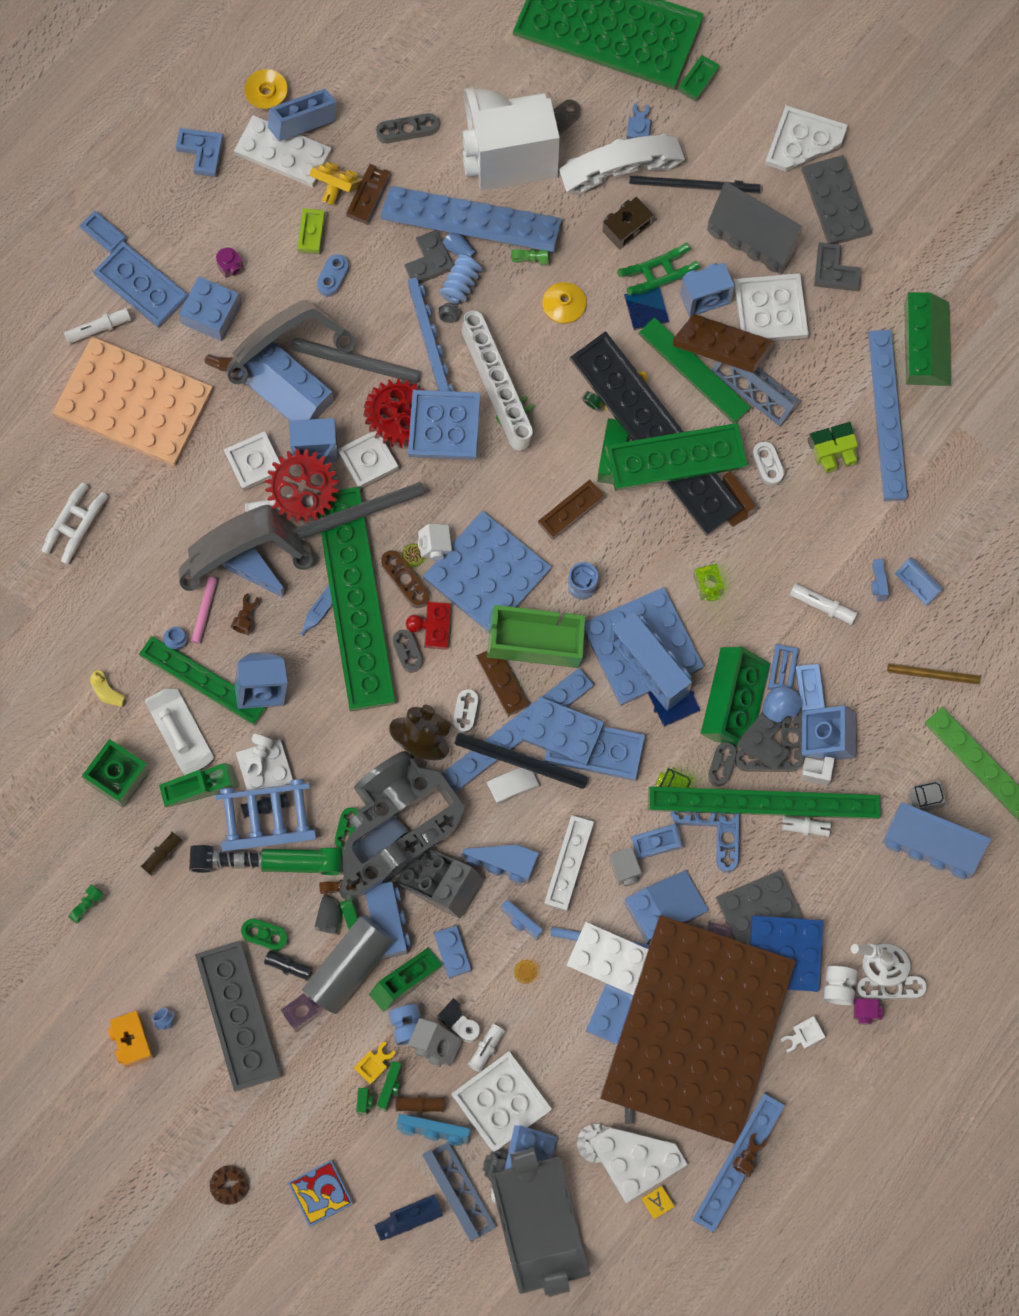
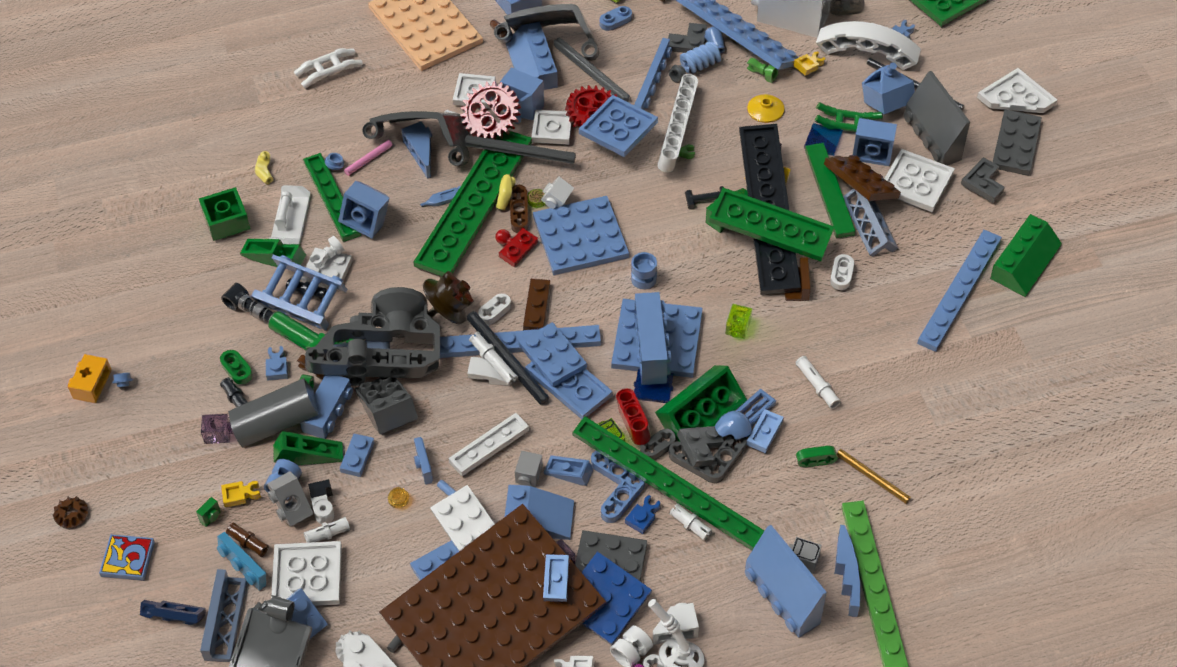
camera: 35 degrees right, 20 degrees down
green piece [68,884,106,924] -> none
dark brown pin [140,831,183,876] -> none
dark grey plate [195,940,281,1092] -> none
reddish brown piece [231,593,259,636] -> none
dark grey brick [314,894,343,936] -> none
green plate [377,1061,402,1112] -> none
dark grey beam [393,630,422,673] -> none
medium blue slope [462,845,539,884] -> none
bright green piece [487,605,585,668] -> none
reddish brown plate [538,479,604,540] -> none
dark green tile [582,391,604,411] -> none
dark brown brick [602,196,654,250] -> none
green plate [678,55,720,101] -> none
white panel [800,756,835,786] -> none
medium blue slope [802,705,856,760] -> none
lime hips [808,422,858,473] -> none
medium blue plate [871,559,889,602] -> none
medium blue plate [895,557,943,606] -> none
none -> medium blue plate [266,346,288,381]
none -> white pin [469,332,518,385]
none -> light yellow arm [496,174,516,210]
none -> light blue plate [543,554,569,602]
none -> red beam [616,388,651,445]
none -> blue plate [625,495,660,534]
none -> white slope [653,603,699,645]
none -> black piece [685,186,724,209]
none -> yellow plate [793,51,826,76]
none -> green beam [796,446,838,468]
none -> medium blue slope [834,525,860,617]
none -> medium blue piece [862,62,915,114]

